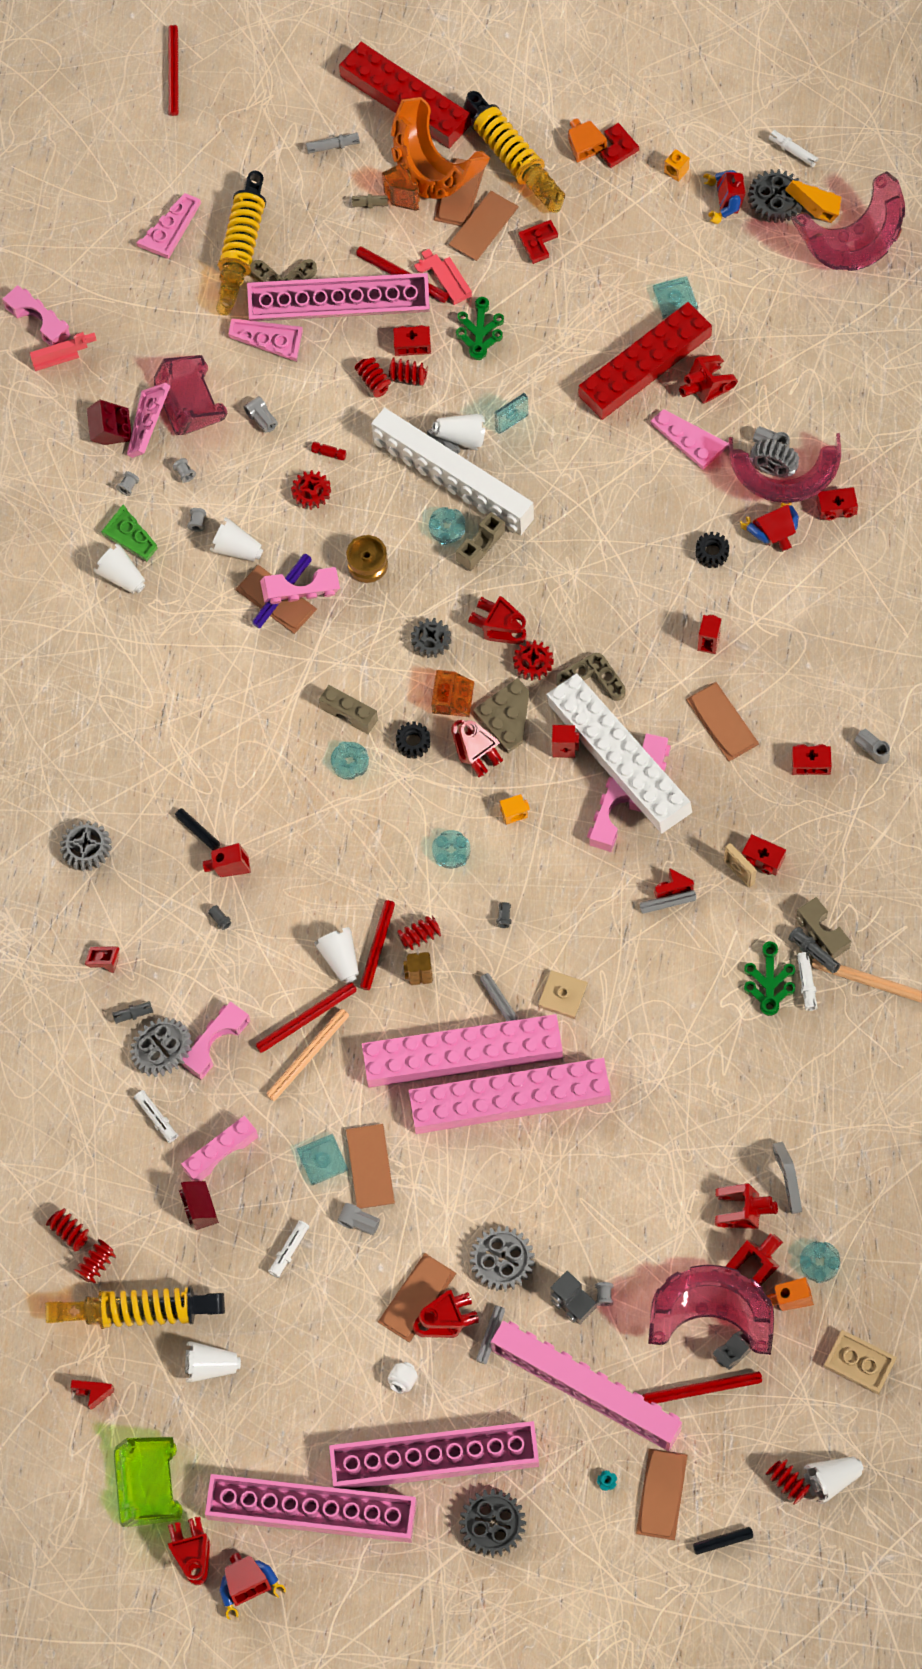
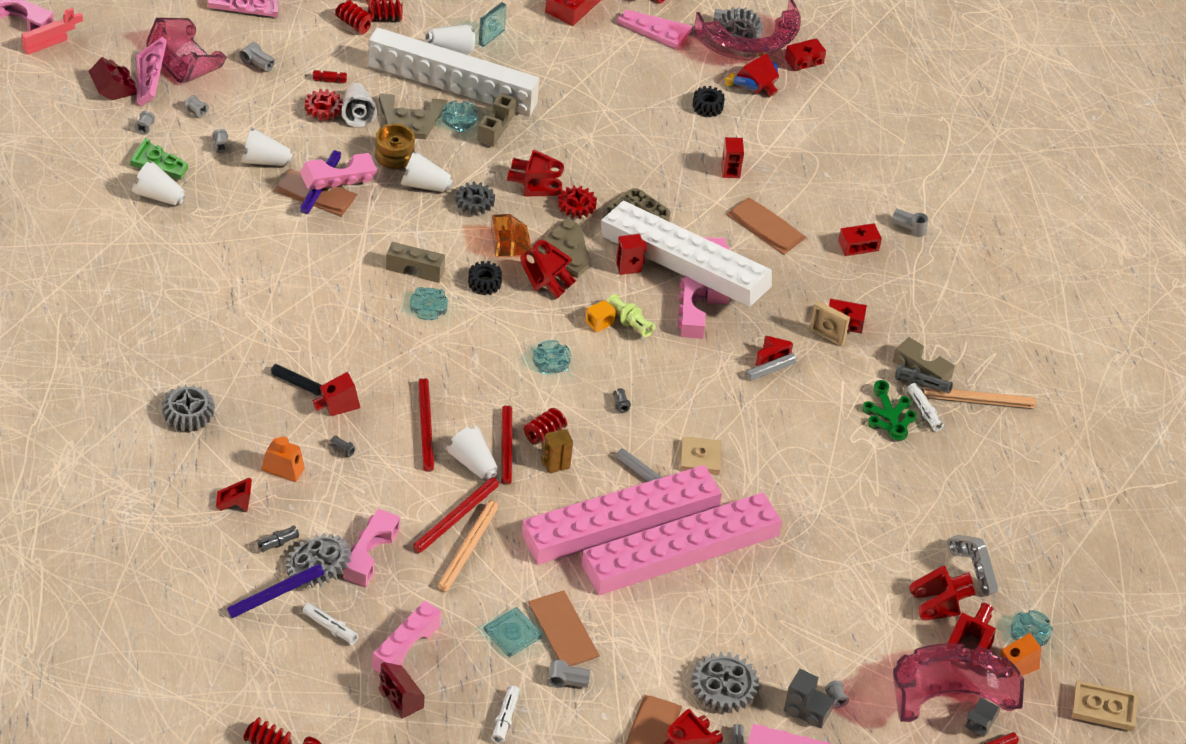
camera: 25 degrees left, 20 degrees down
none -> dark purple axle [227,564,325,618]
none -> orange torso [262,436,305,482]
none -> white cone [341,83,377,127]
none -> dark tan wing [379,93,448,140]
none -> white cone [401,151,453,192]
none -> red axle [418,378,434,472]
none -> yellowish green piece [607,294,655,337]

